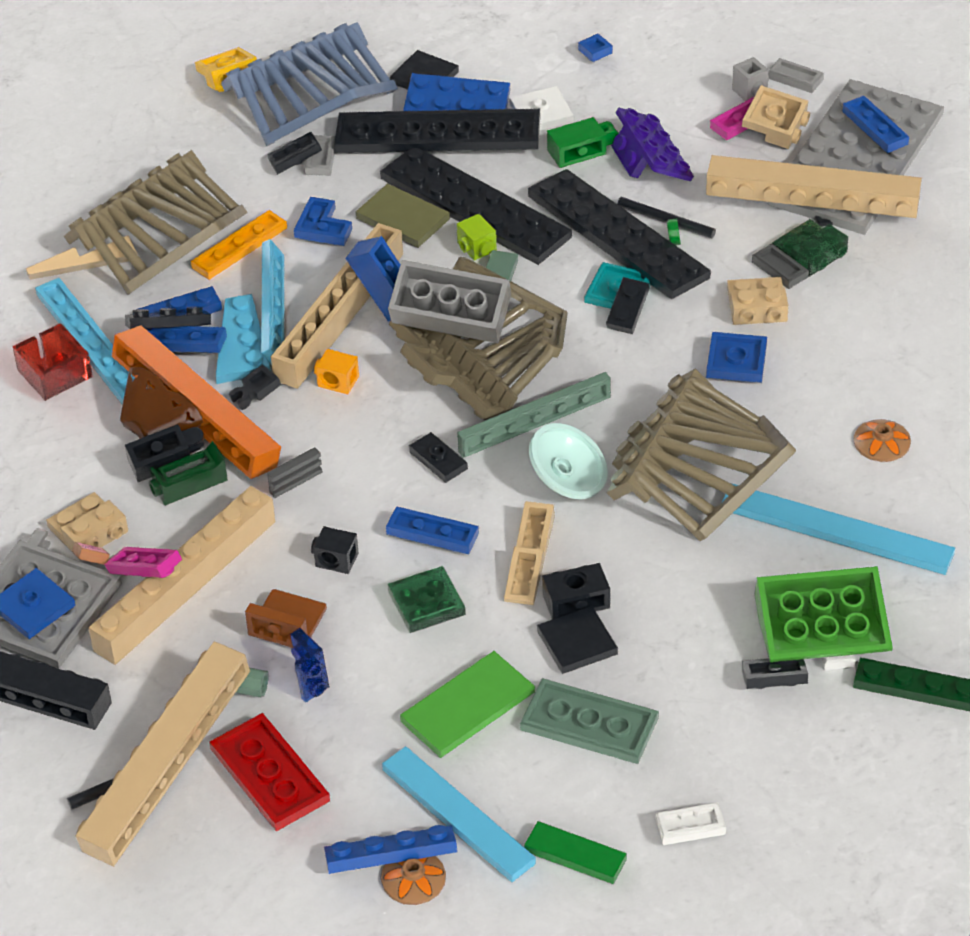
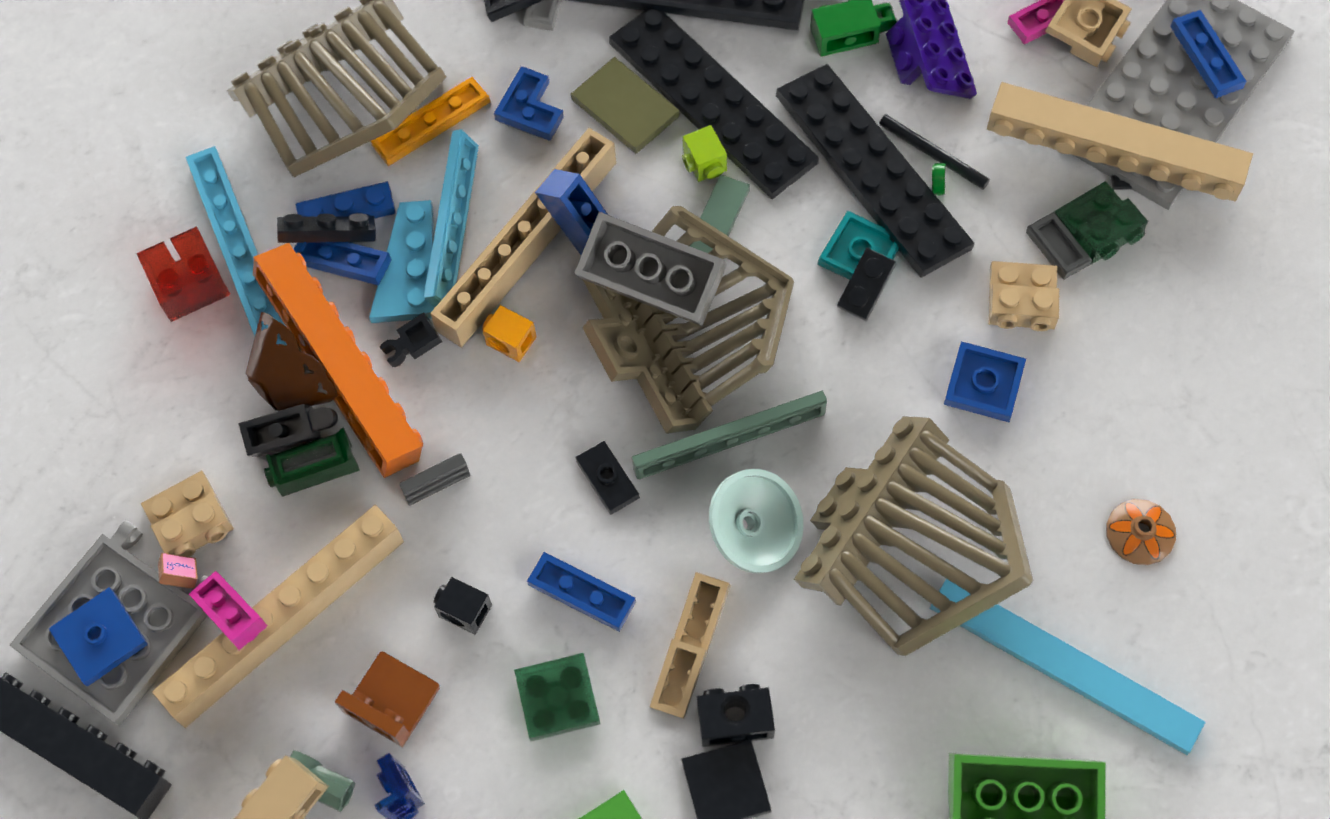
camera: 10 degrees right, 20 degrees up
tan slope [26,235,137,280] -> none

